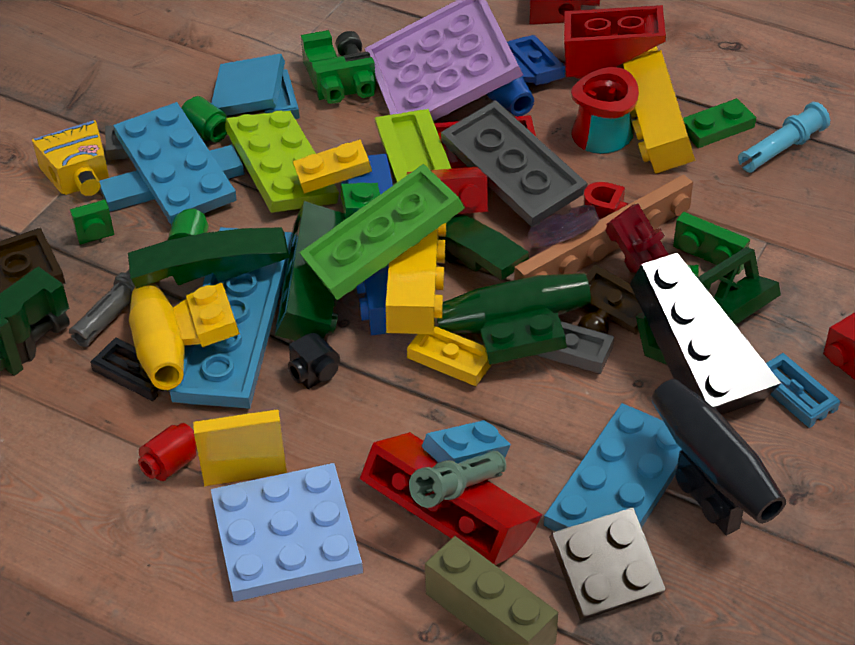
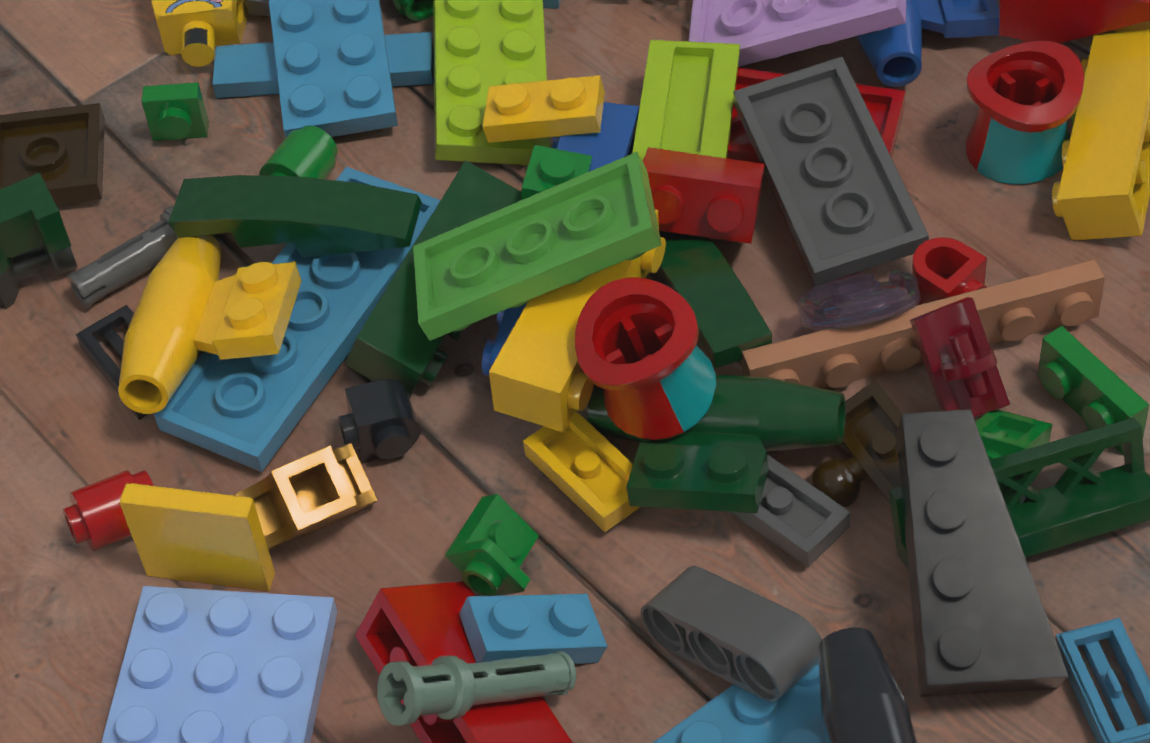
camera: 25 degrees right, 5 degrees up
none -> pearl gold brick [234,443,378,551]
none -> green bracket [444,494,539,596]
none -> red hat [575,277,716,440]
none -> dark grey beam [640,565,822,702]

